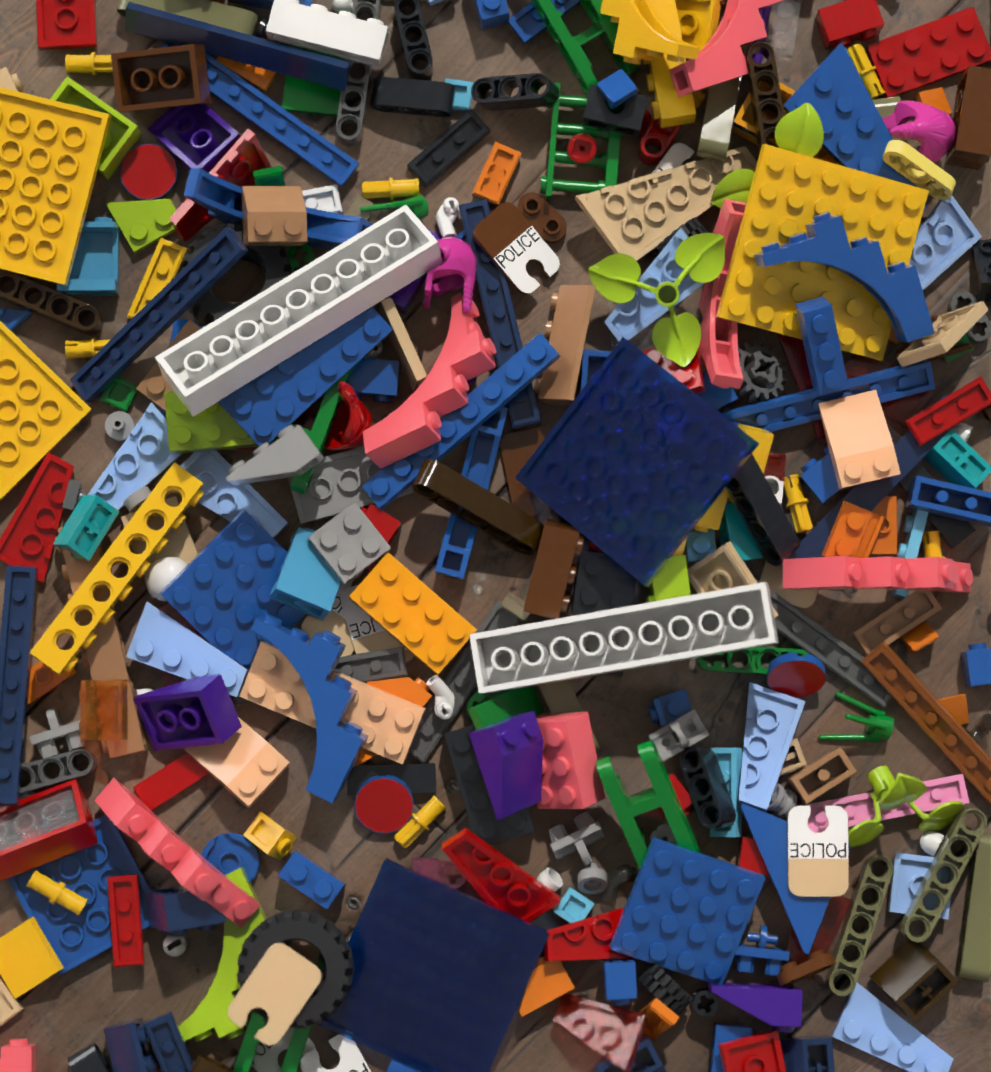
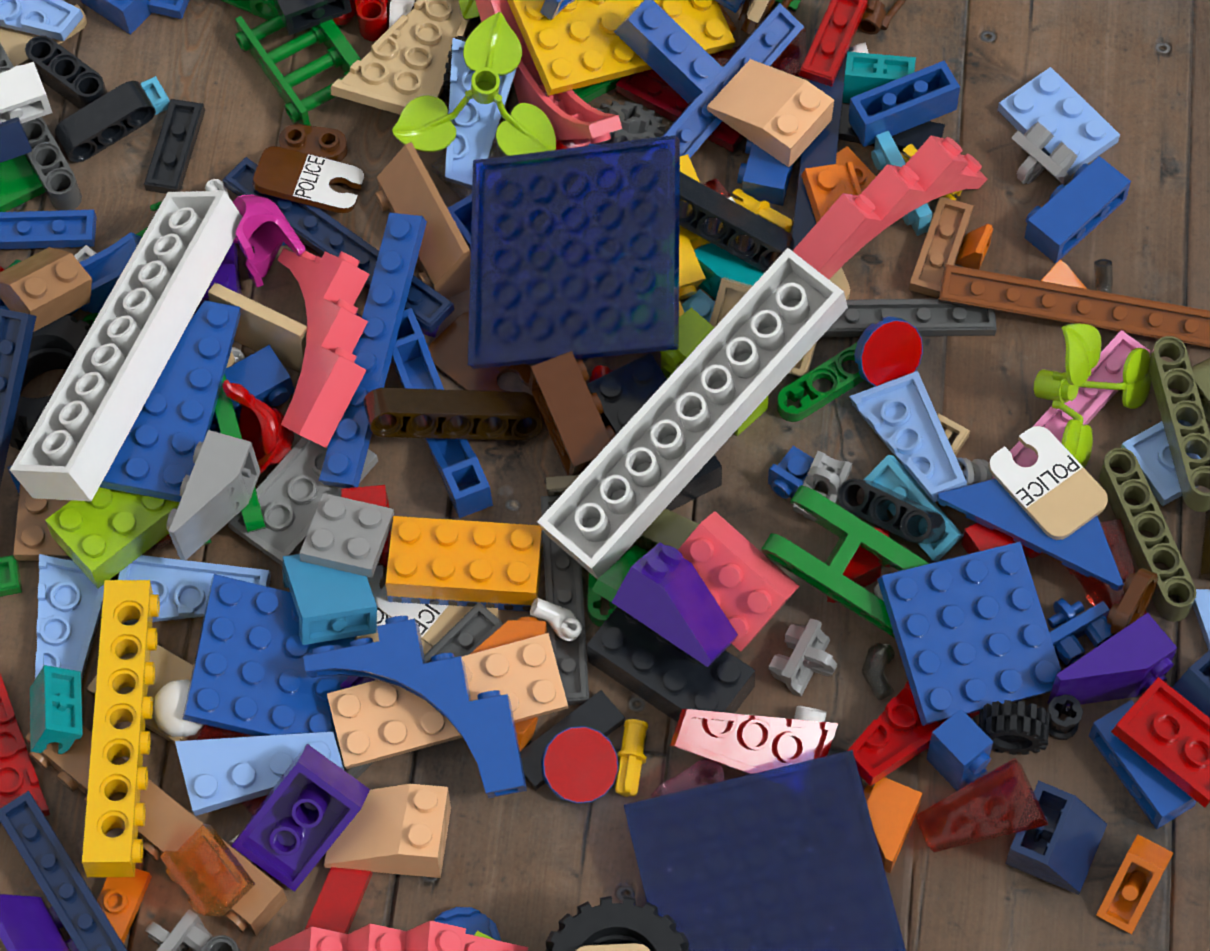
camera: 30 degrees left, 20 degrees down
dark grey plate [62,479,86,512] -> none
light grey tile [105,411,135,442] -> none
light grey tile [123,486,151,513] -> none
yellow bracket [243,811,297,861] -> none
blue brick [278,850,346,909] -> none
yellow axle [362,177,419,201] -> none
black beam [471,73,559,111] -> none
orange plate [472,142,522,207] -> none
medium azure plate [553,887,595,923] -> none
red tile [567,133,597,164] -> none
light grey tile [577,863,607,894] -> none
orange plate [631,998,679,1040] -> none
medium nougat brick [787,746,857,804] -> none
green plant [818,692,894,743] -> none
white hinge [920,831,944,857] -> none

